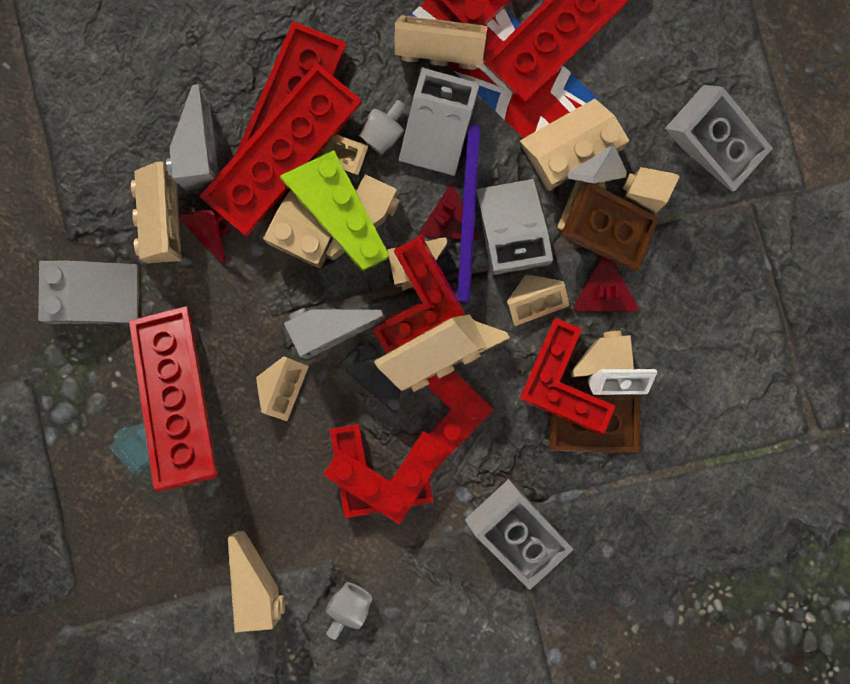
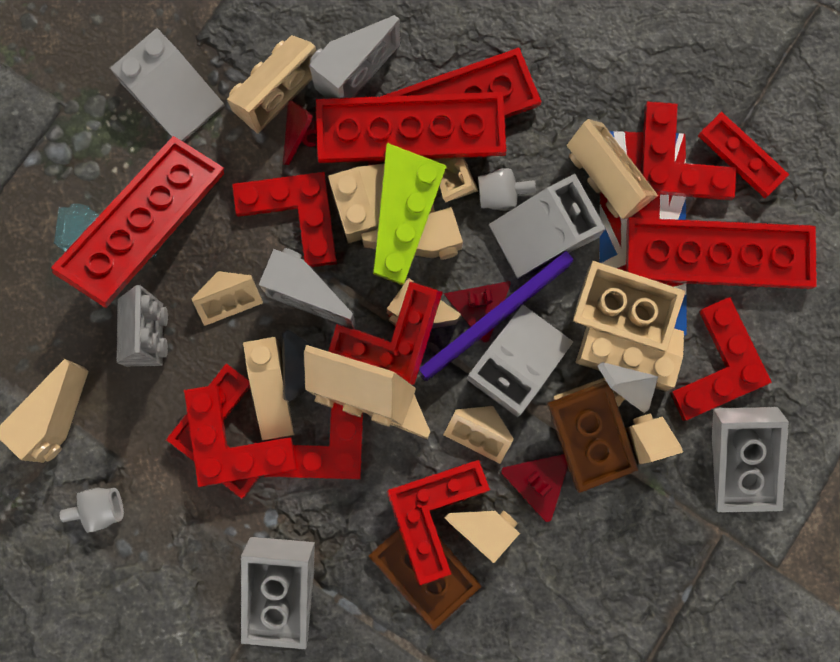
camera: 45 degrees right, 5 degrees down
white slope [587,369,658,395] -> none
none -> light grey slope [117,285,168,367]
none -> red plate [232,172,337,267]
none -> tan slope [243,337,294,441]
none -> tan slope [573,261,685,352]
none -> red plate [670,297,772,421]

